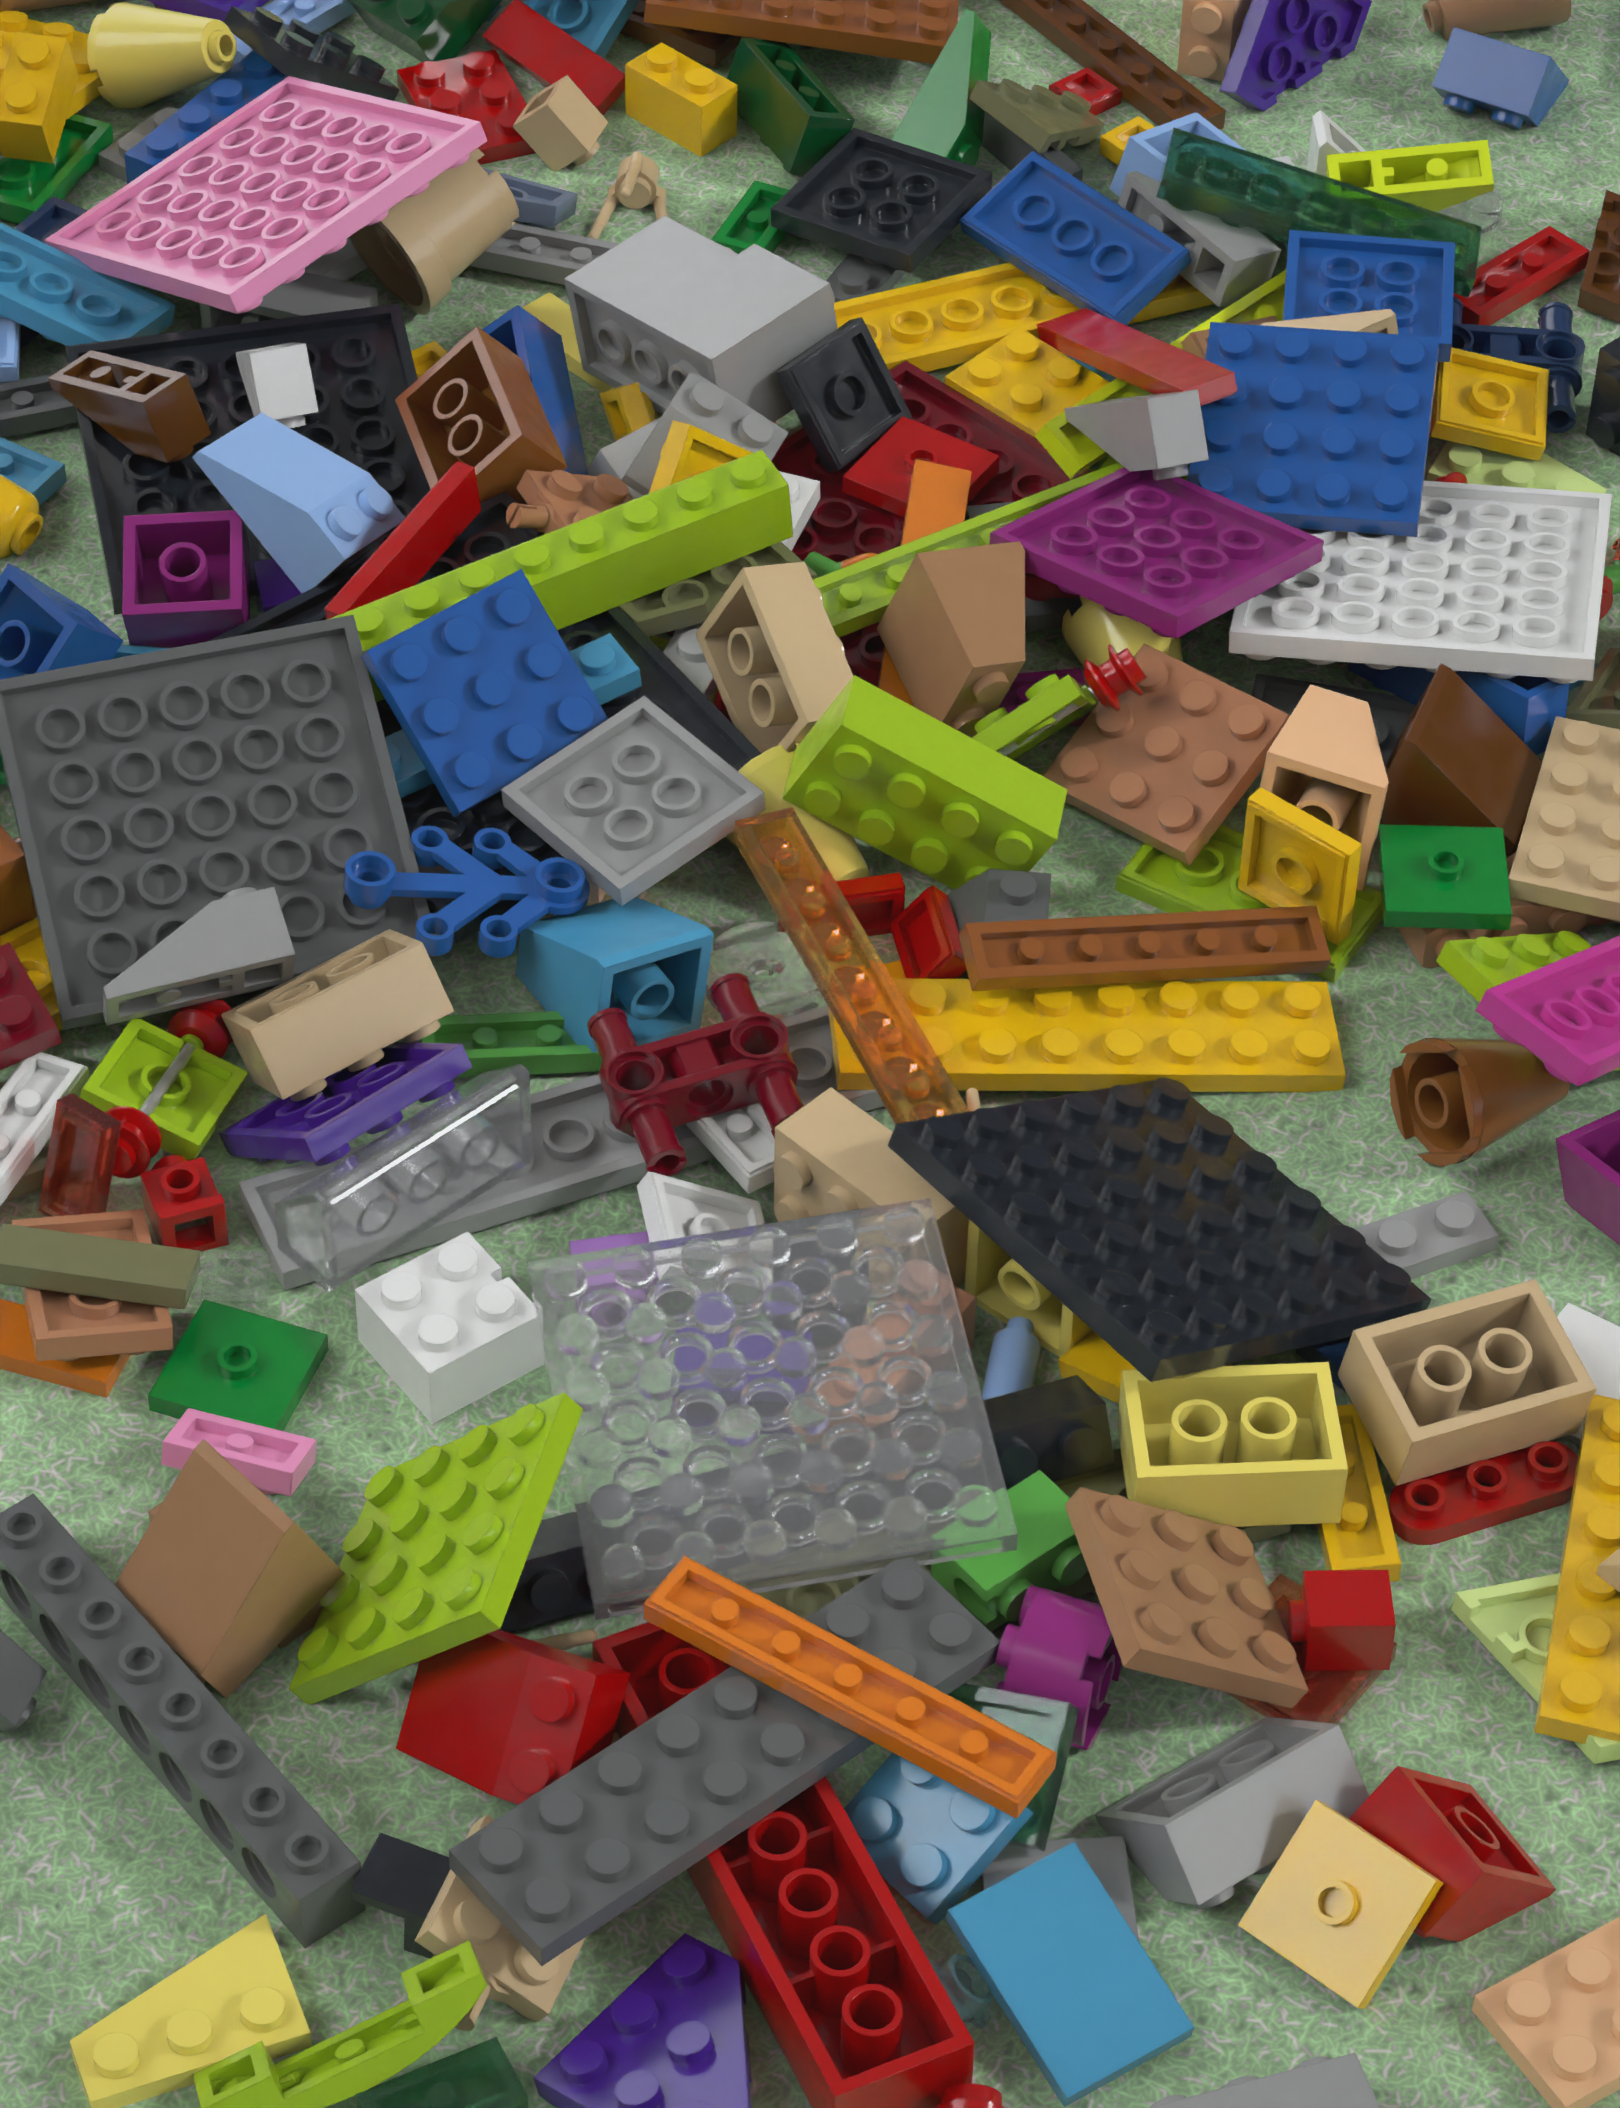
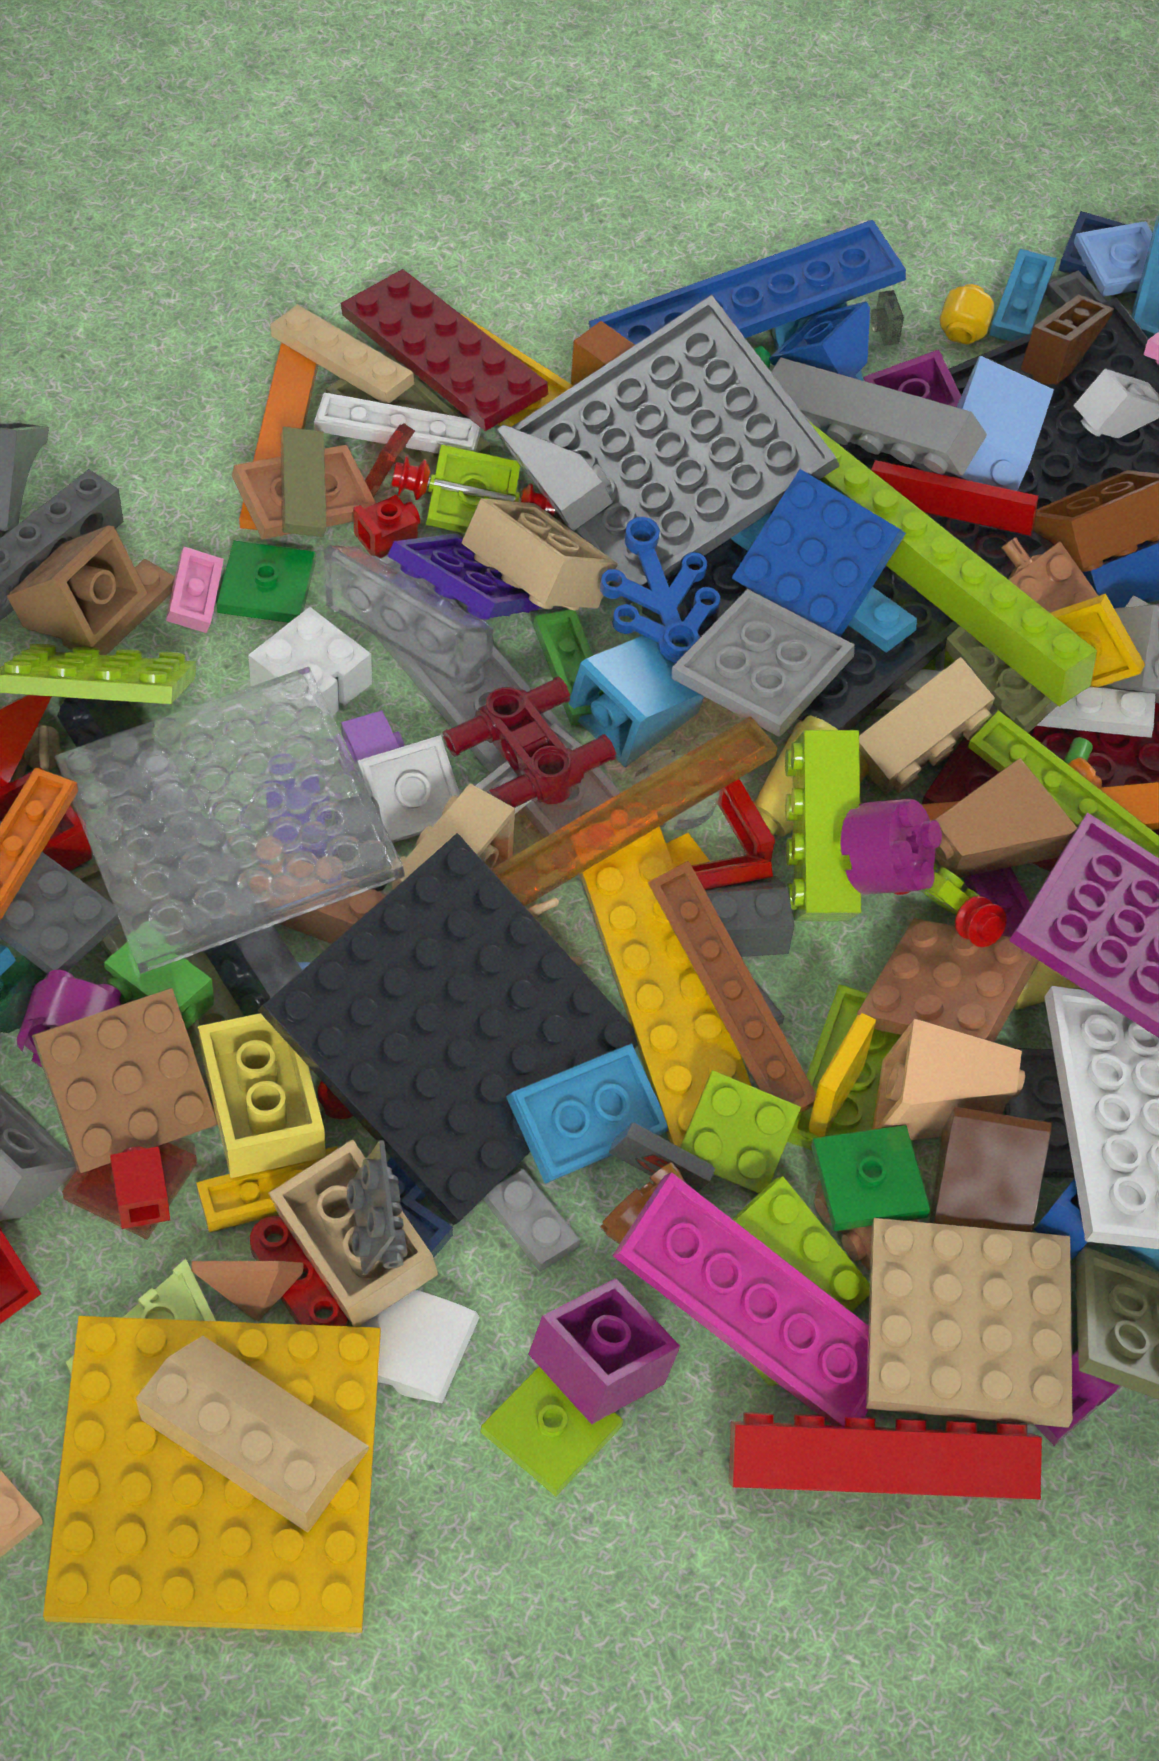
camera: 75 degrees right, 10 degrees up
none -> nougat slope [191,1261,303,1321]
none -> dark grey hinge [347,1141,407,1274]
none -> dark azure tile [506,1043,668,1184]
none -> dark grey tile [609,1123,715,1192]
none -> lime plate [680,1070,801,1193]
none -> light grey brick [771,357,987,476]
none -> magenta brick [841,798,942,895]

